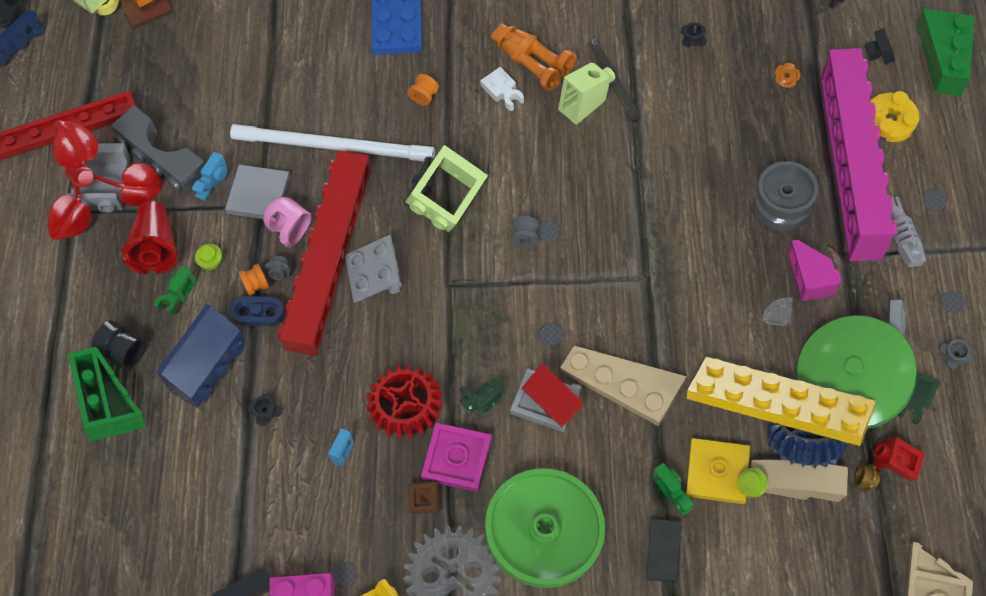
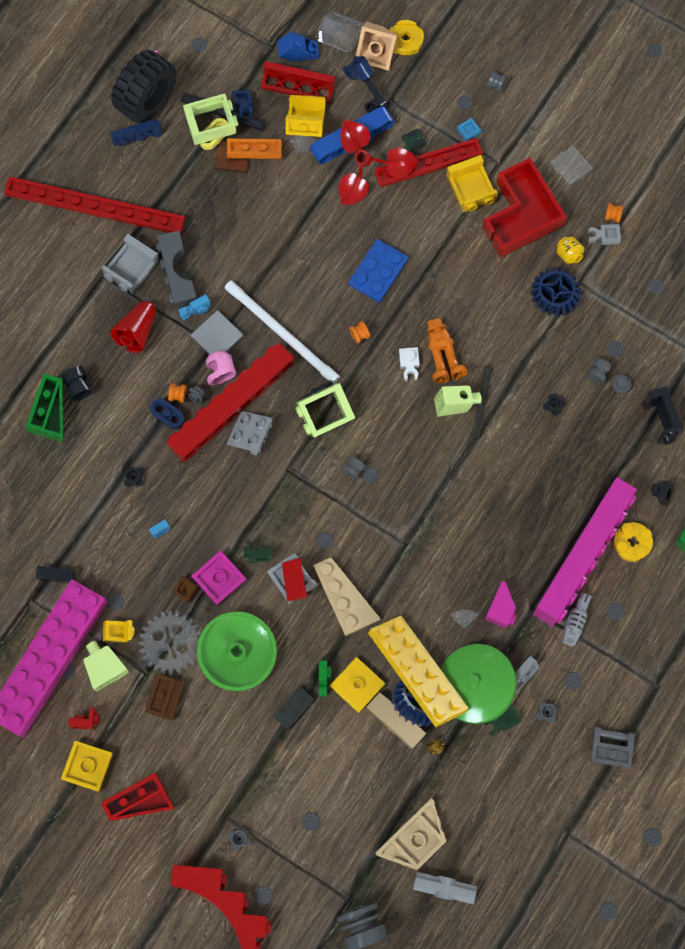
camera: 30 degrees right, 10 degrees up
red plant [48,120,162,240] -> none
green plate [154,266,197,316] -> none
dark blue slope [157,304,246,408] -> none
lime plate [195,244,222,270] -> none
red gear [366,363,443,440] -> none
lime plate [737,468,768,498] -> none
dark grey wheel [753,161,819,231] -> none
orange plate [775,63,800,88] -> none
red bracket [872,437,924,481] -> none

